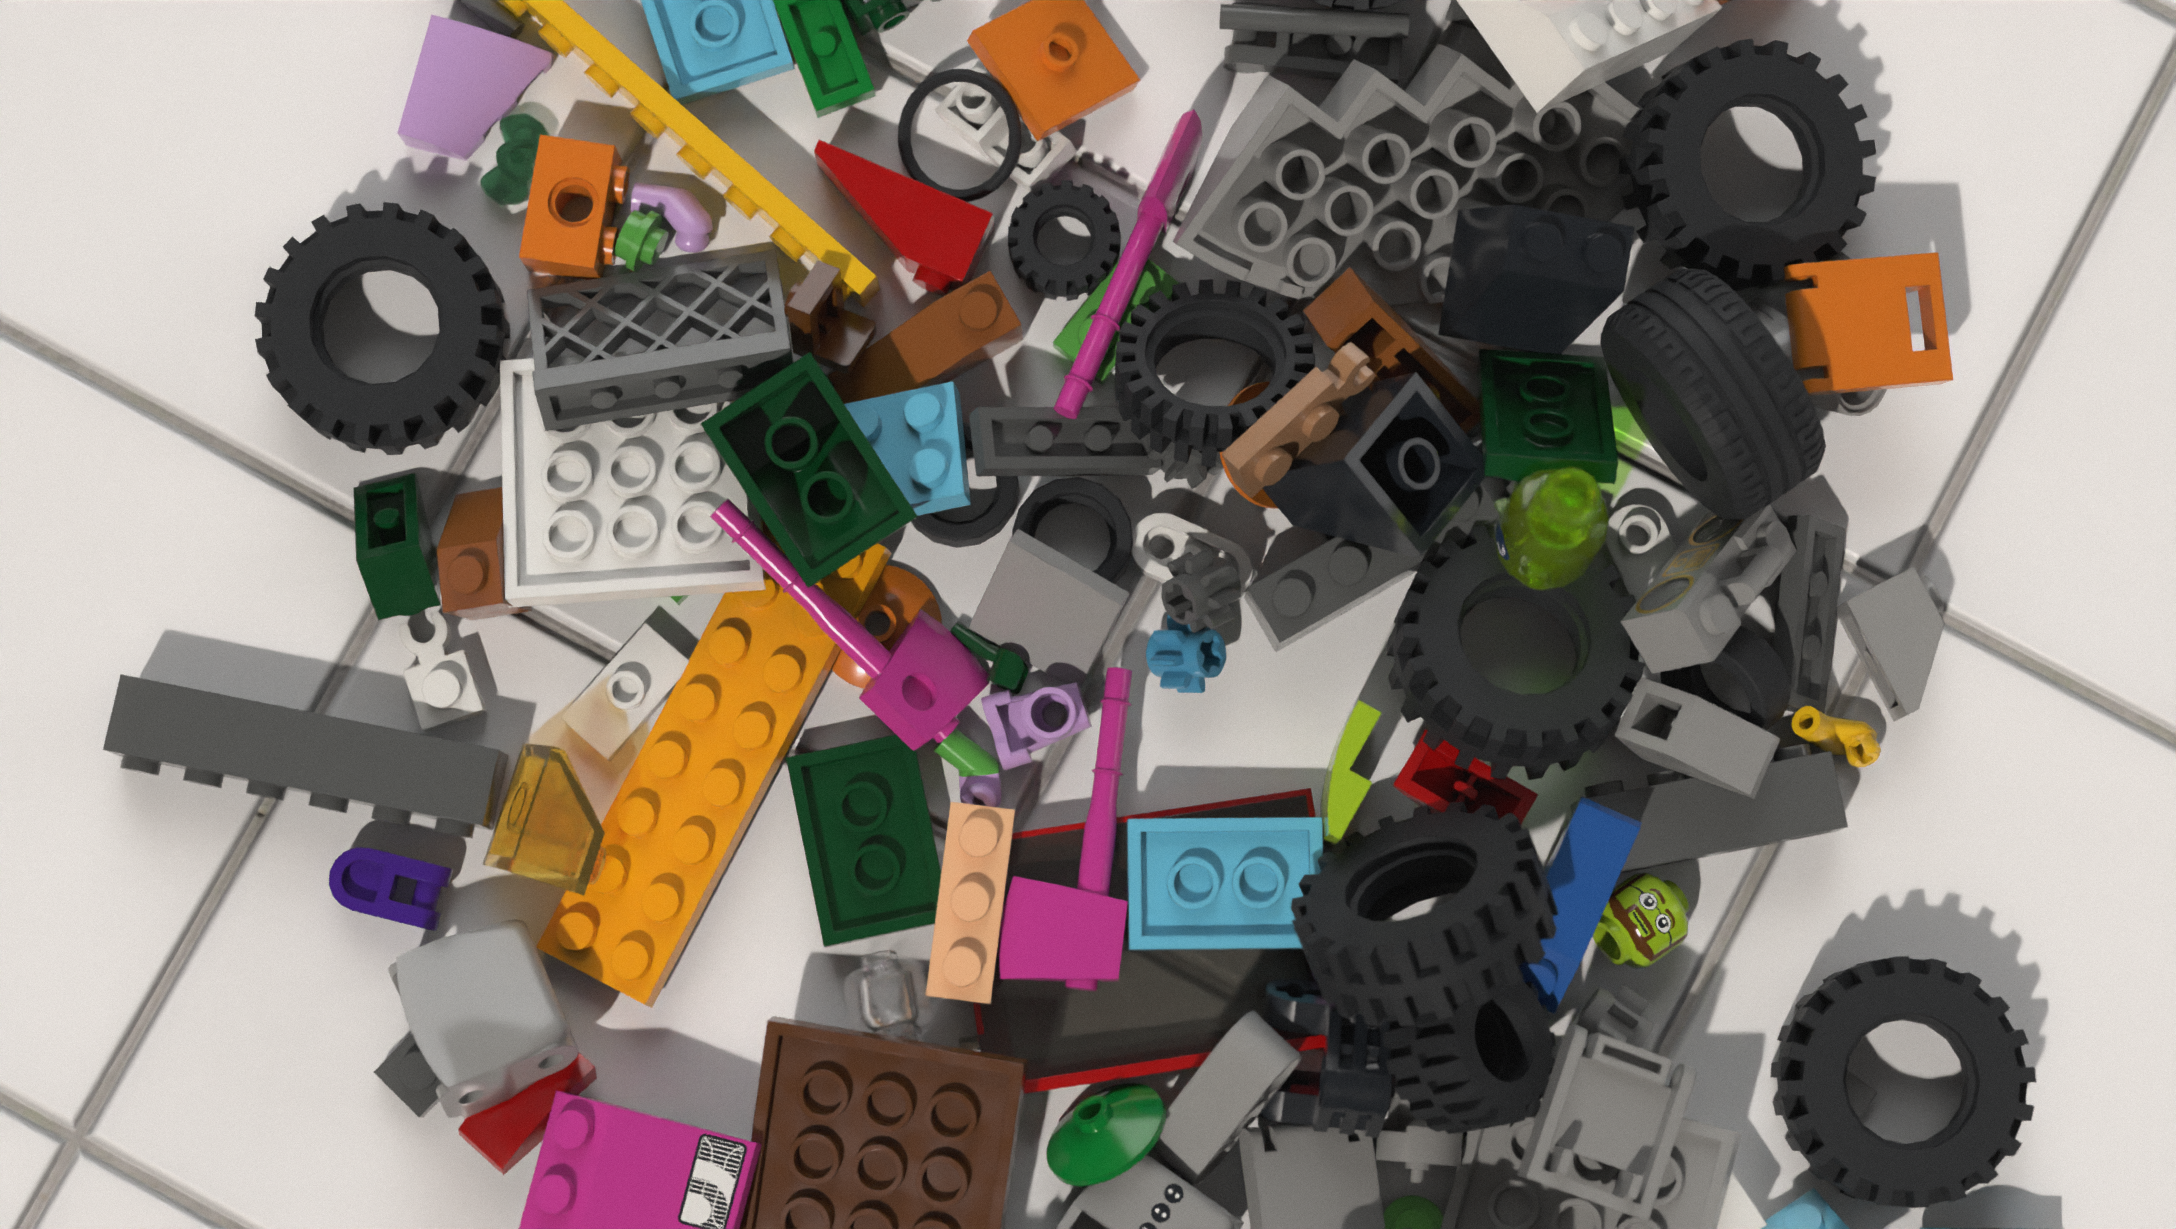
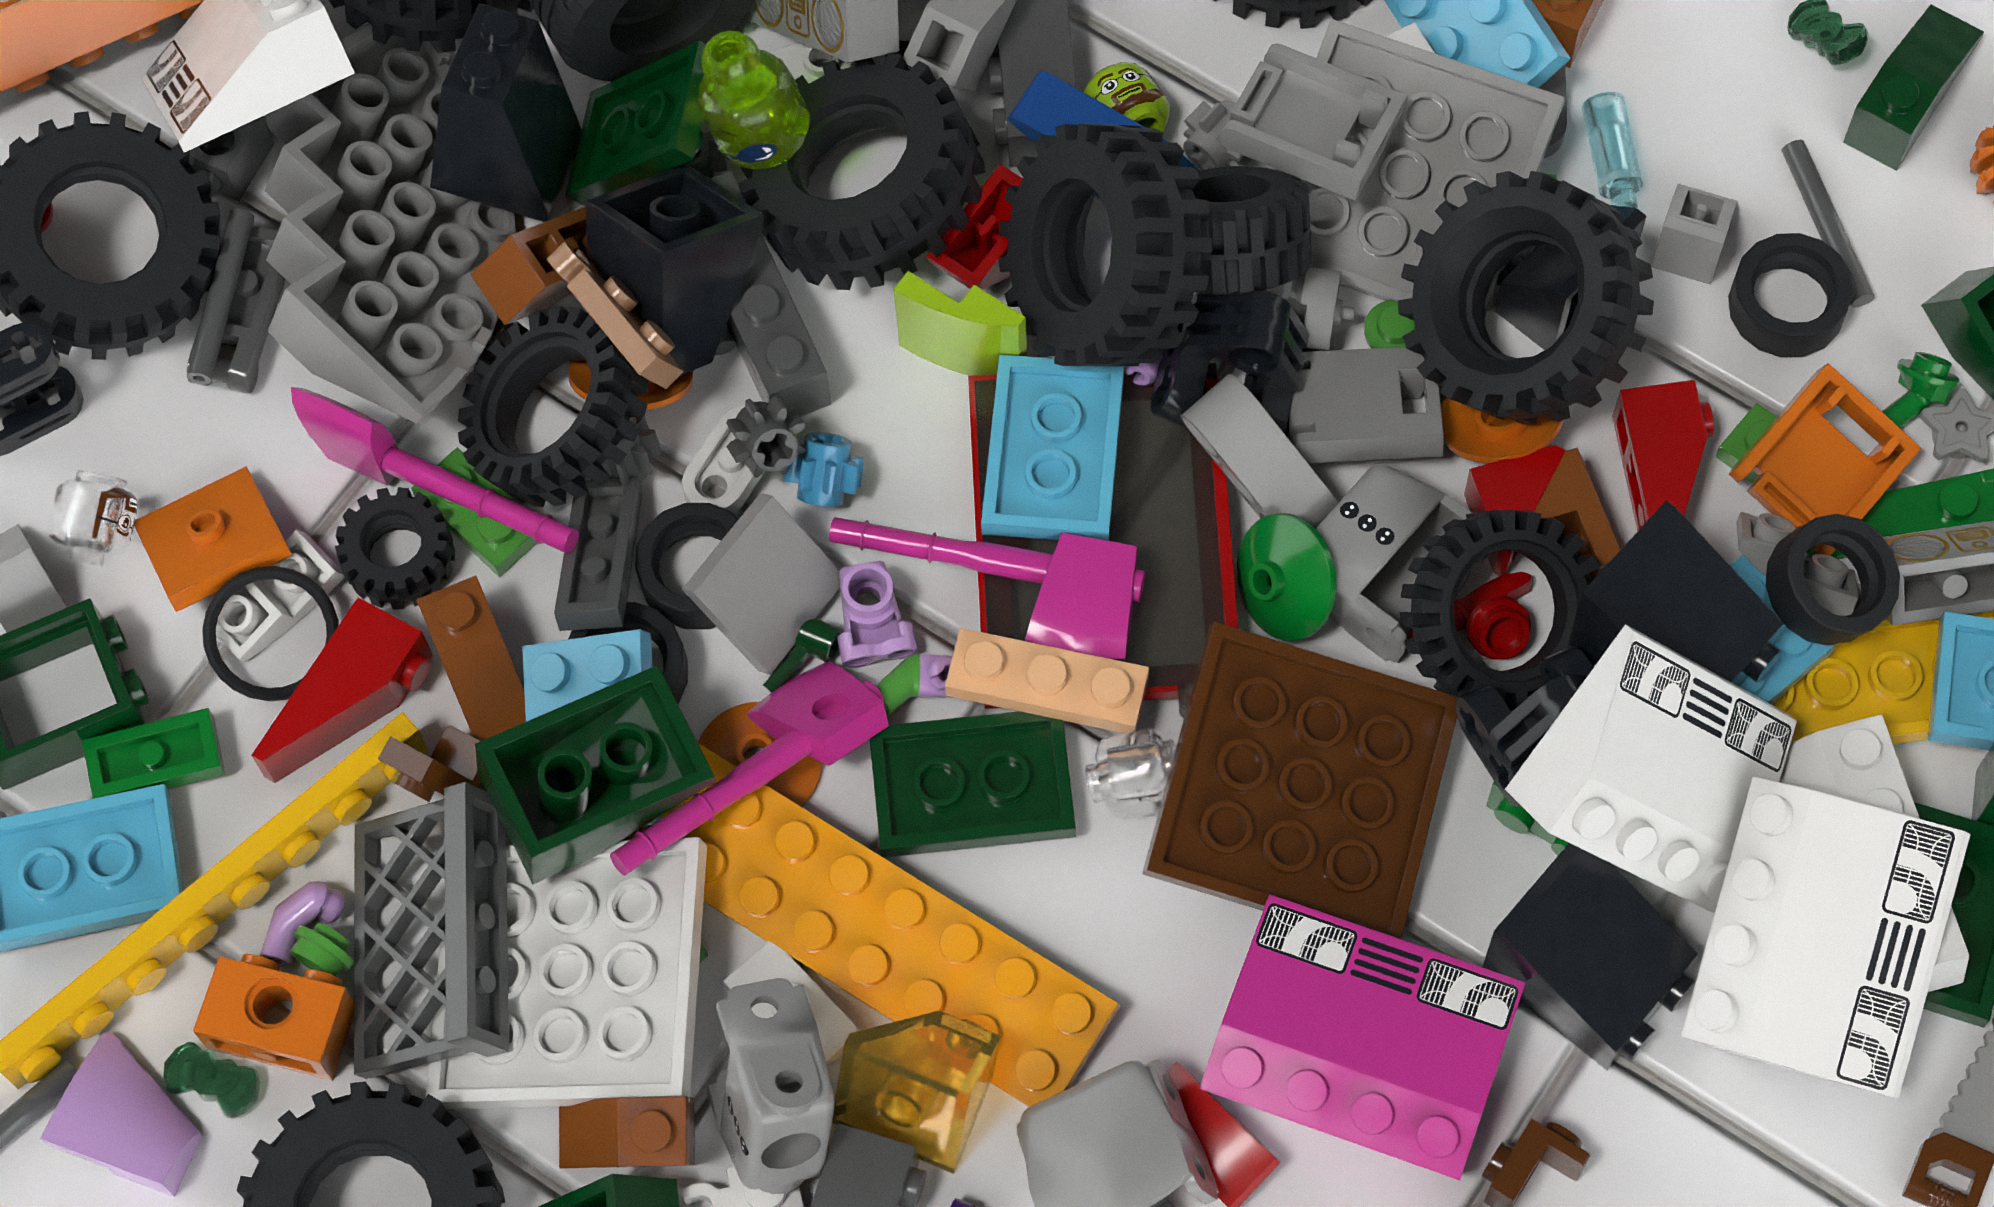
camera: 80 degrees left, 15 degrees down
none -> light grey piece [707,978,835,1194]

